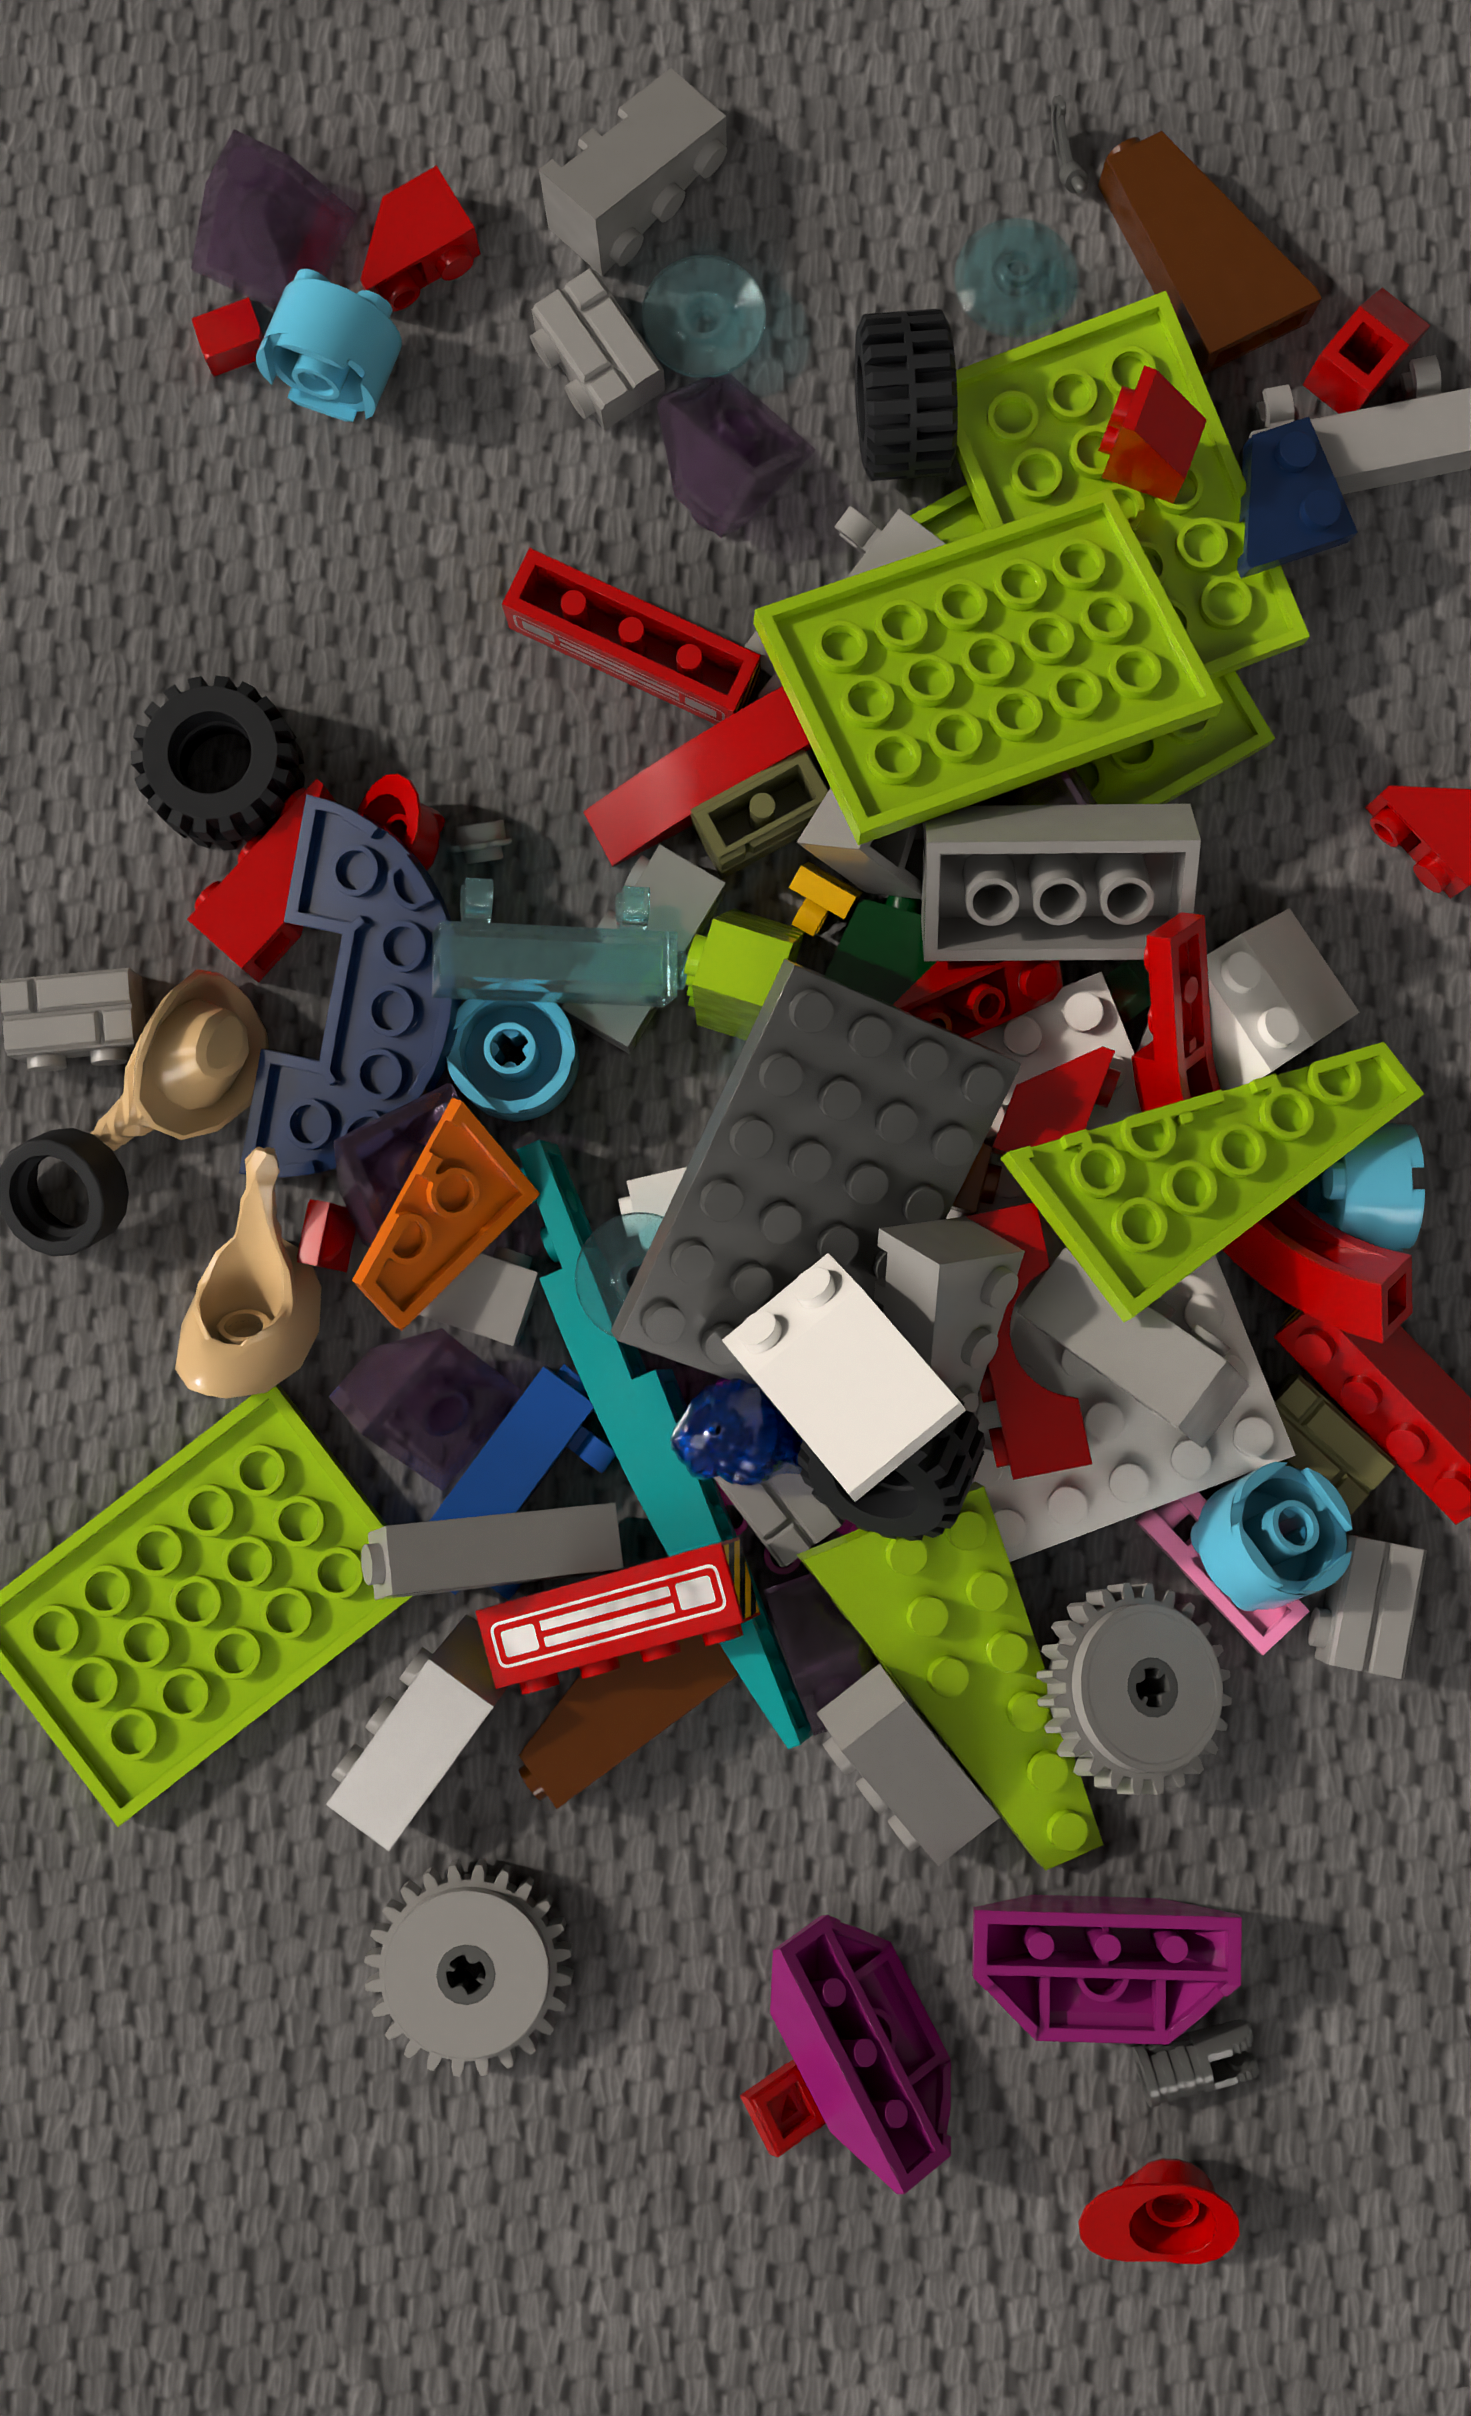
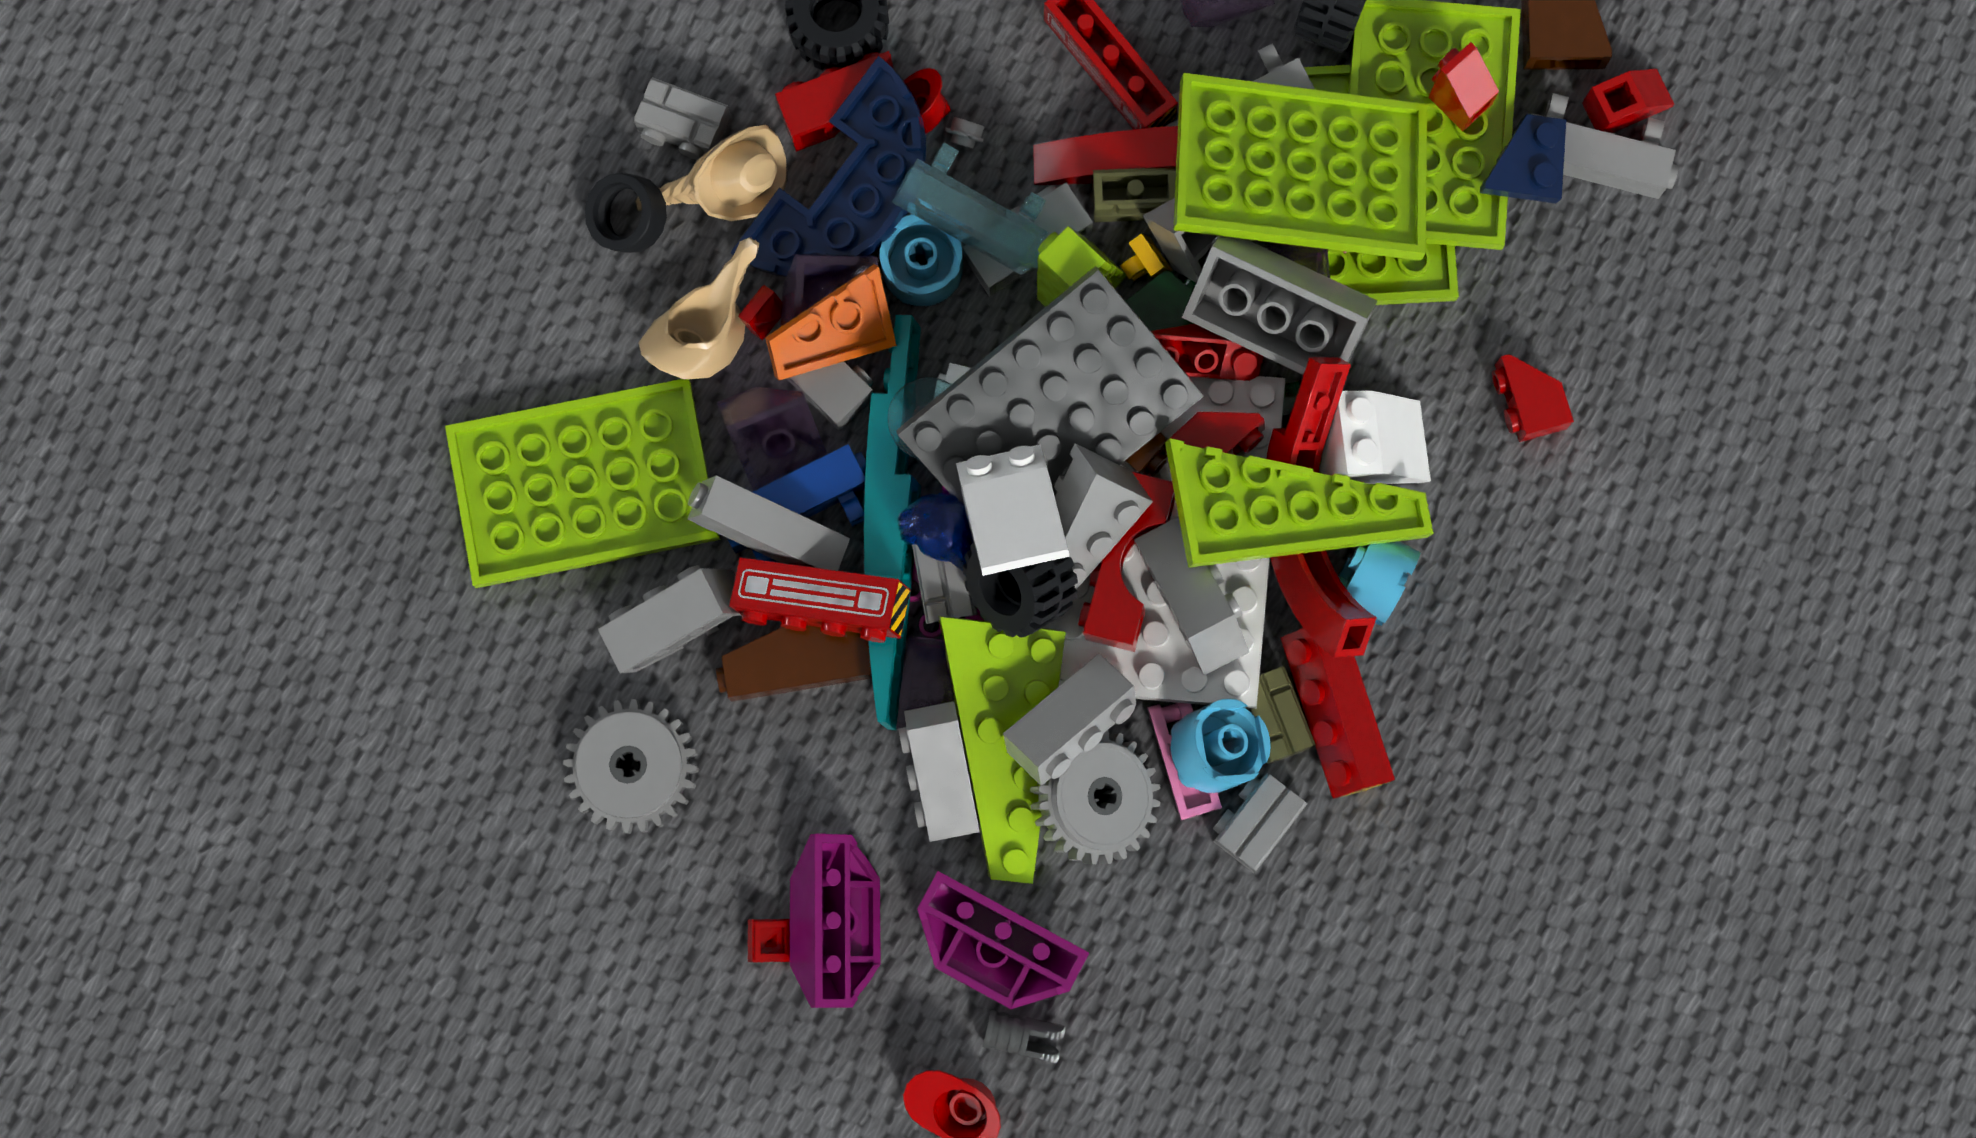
camera: 30 degrees right, 5 degrees down
none -> light grey brick [1003,653,1136,786]

